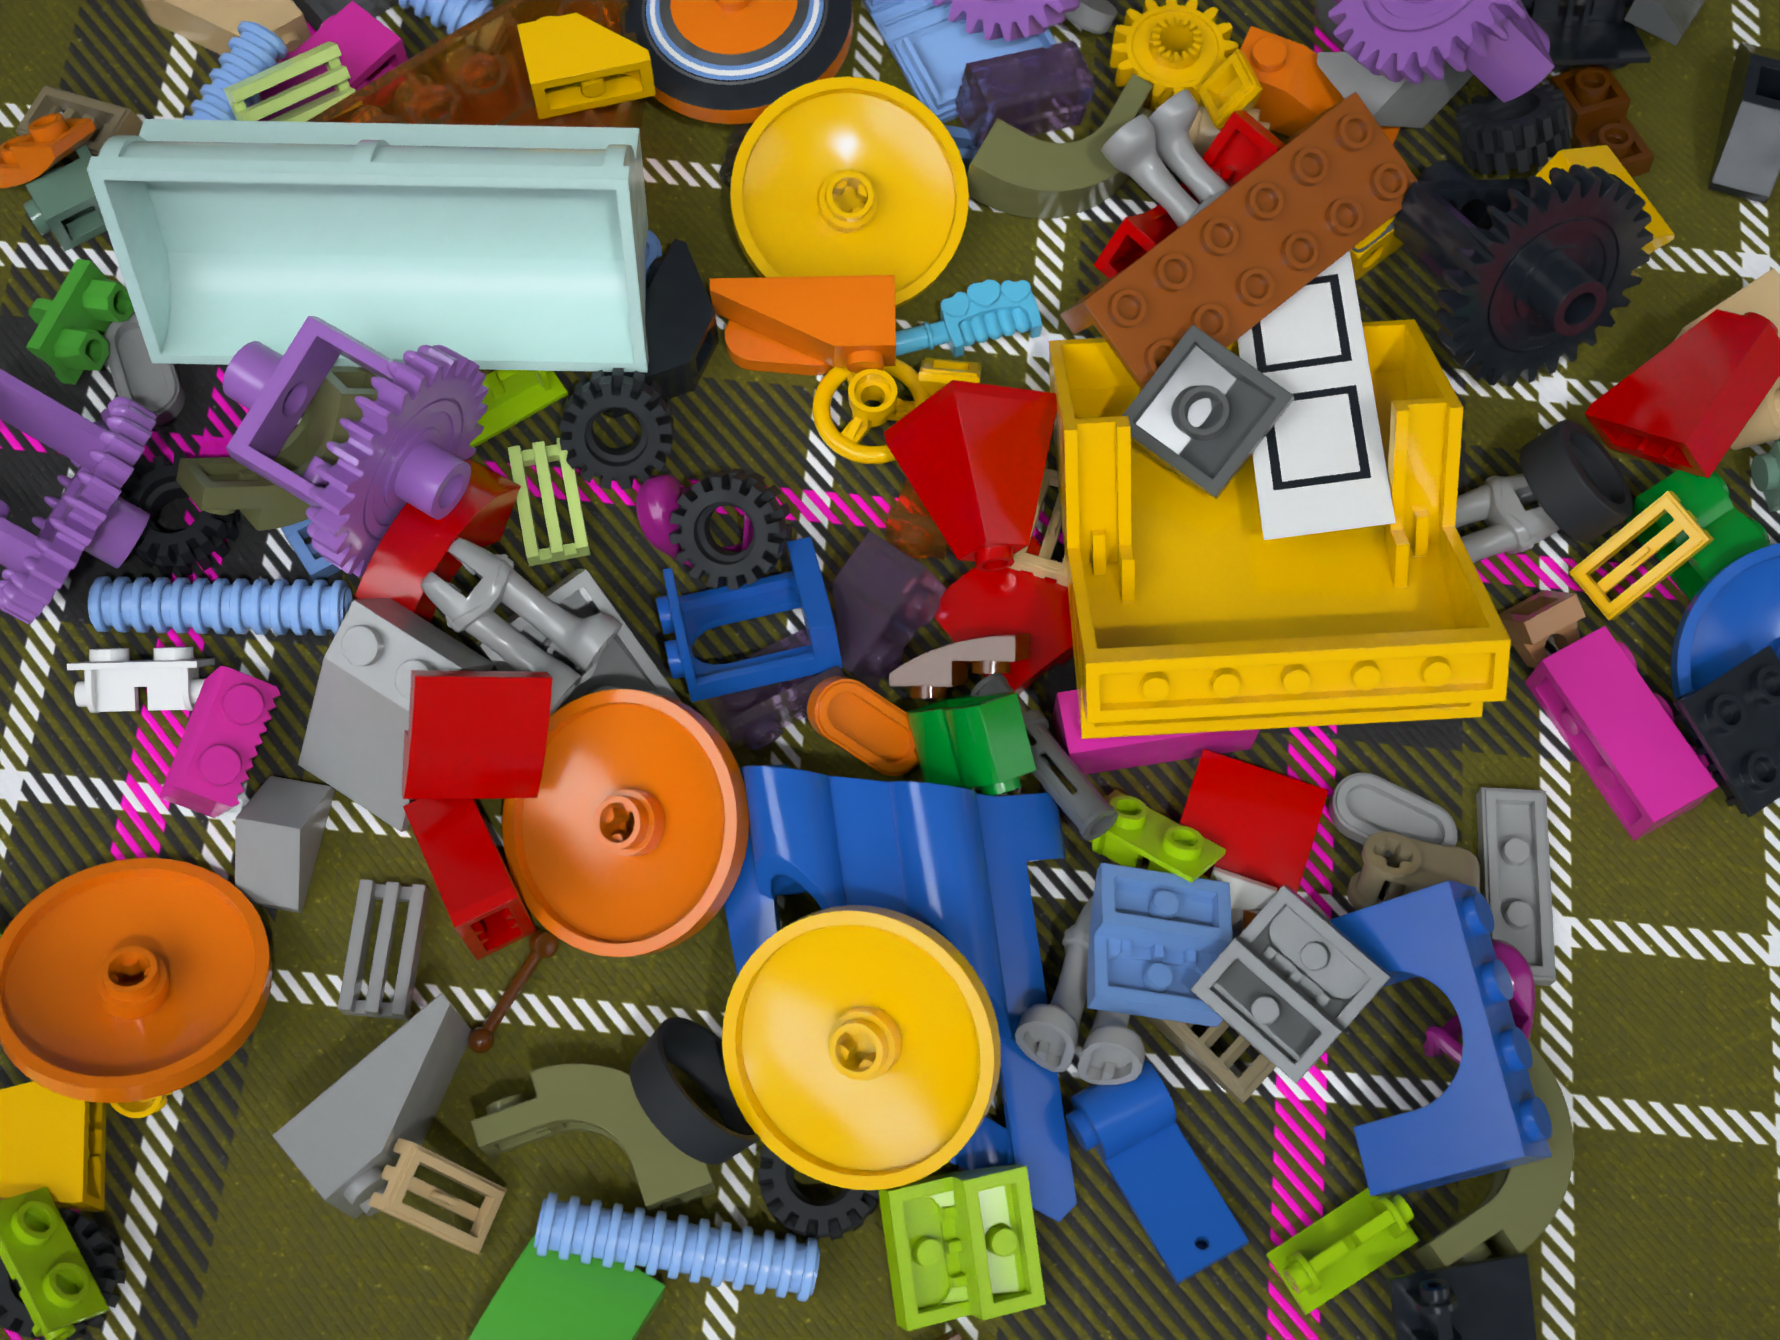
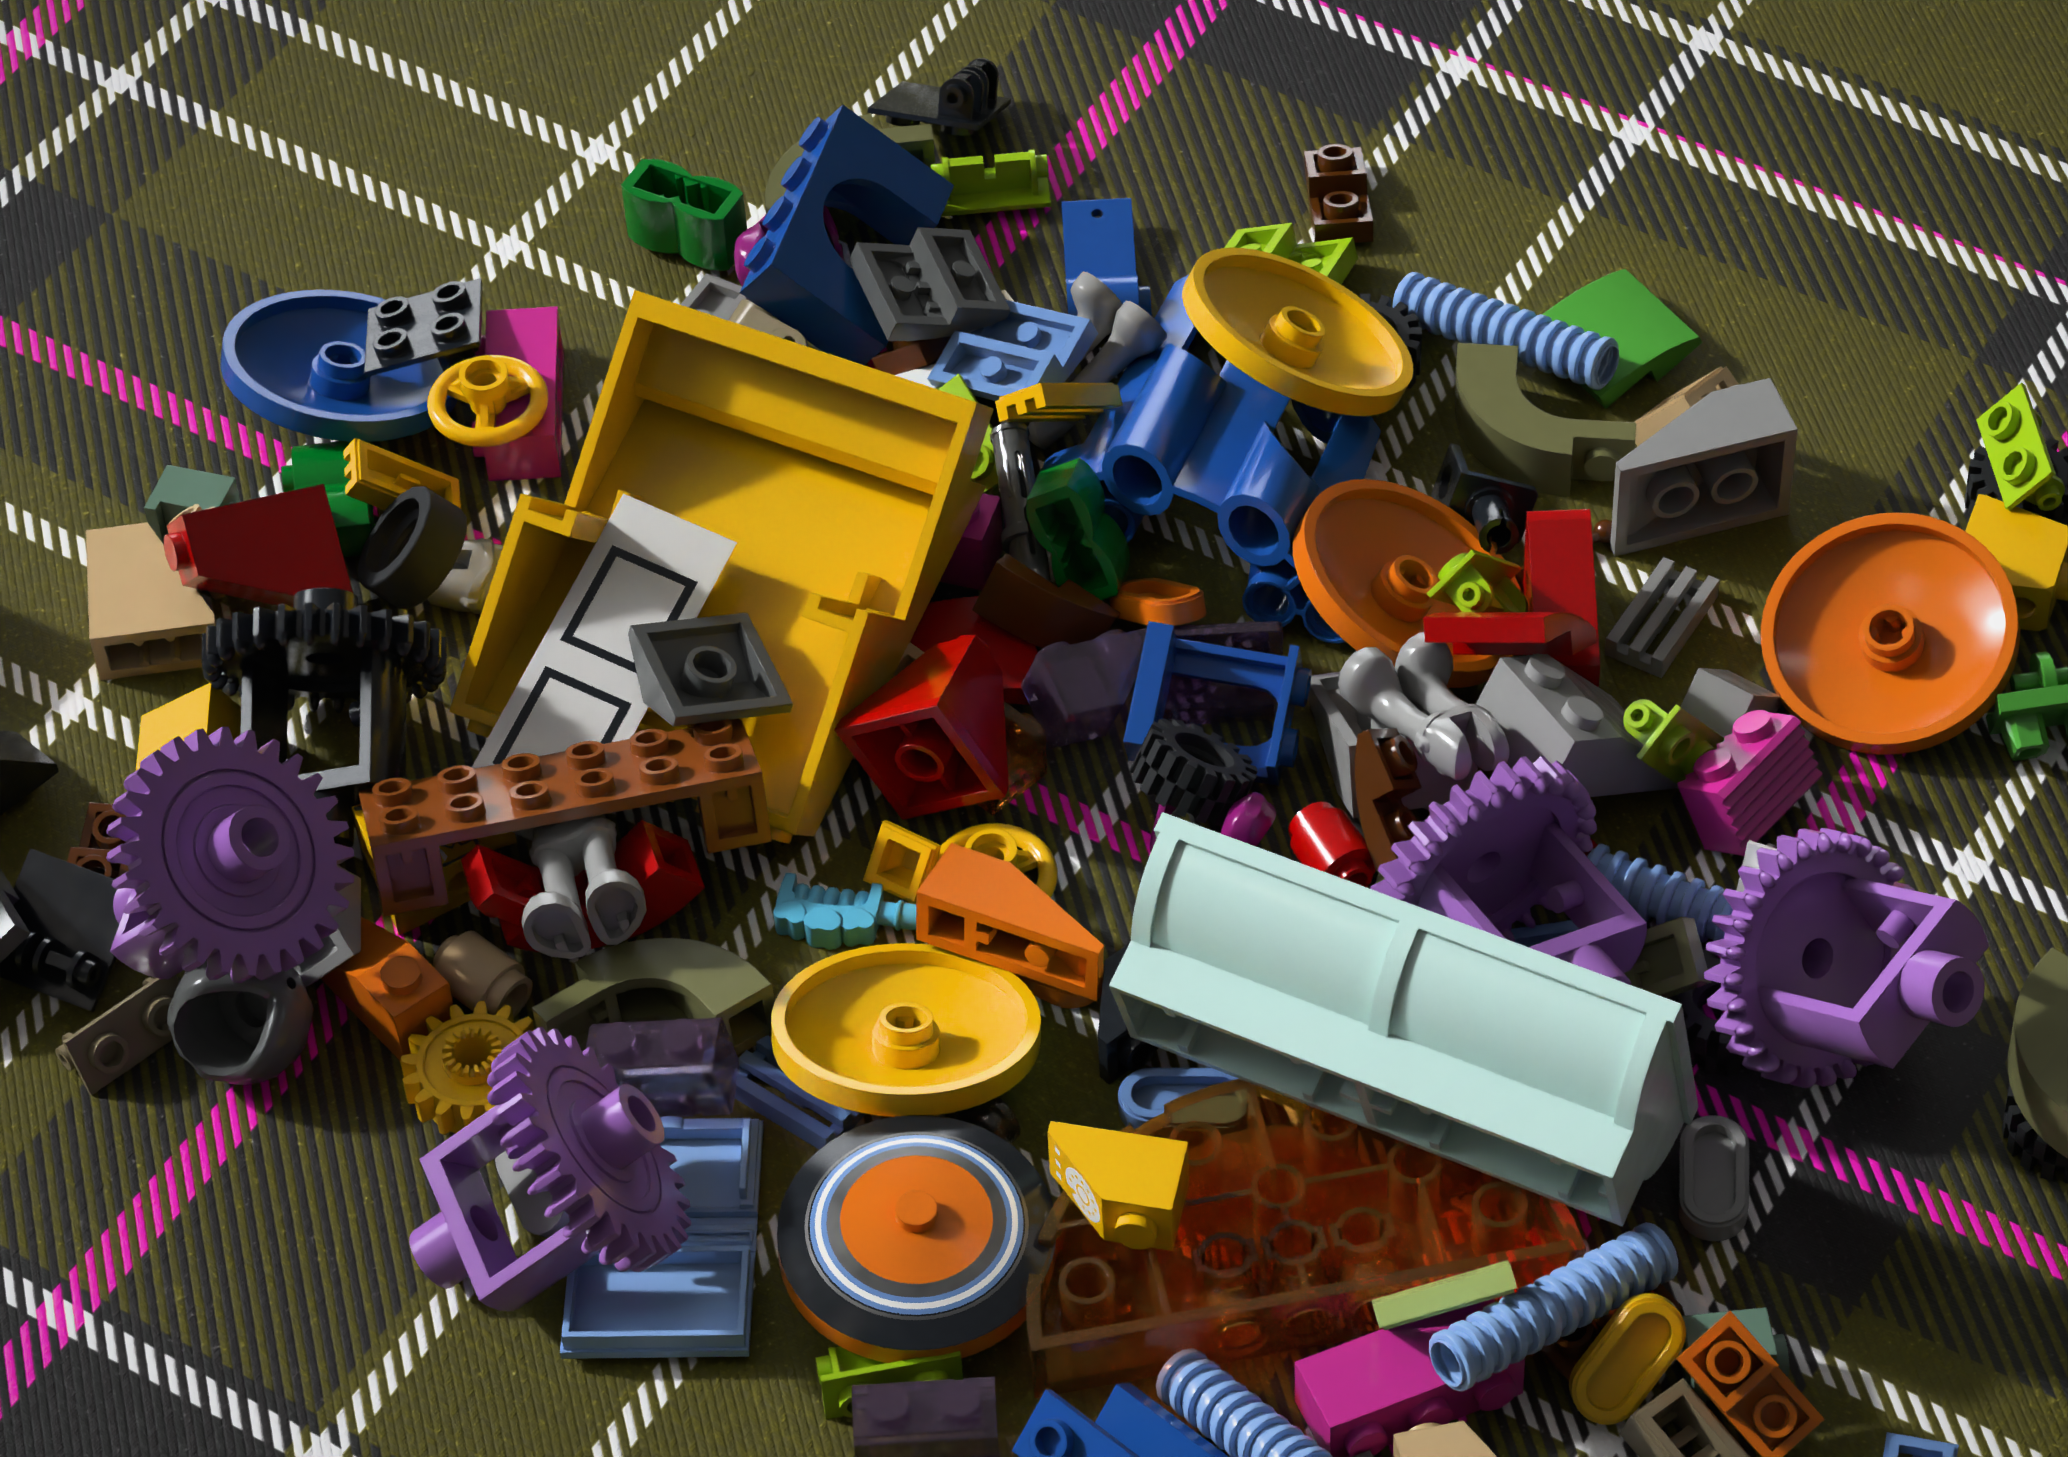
camera: 150 degrees left, 20 degrees down
bright green hips [26,259,134,385] -> none
black tyre [630,1017,761,1165] -> none
yellow slope [1197,48,1263,131] -> none
medium nougat tile [1498,590,1586,668] -> none
none -> yellow piece [427,355,548,447]
none -> green brick [621,159,747,271]
none -> yellow tile [995,383,1123,422]
none -> red brick [1288,802,1376,887]
none -> reddish brown slope [1355,728,1422,871]
none -> lime hinge [1426,550,1528,612]
none -> black bracket [1432,444,1538,554]
none -> lime hinge [1623,699,1724,784]

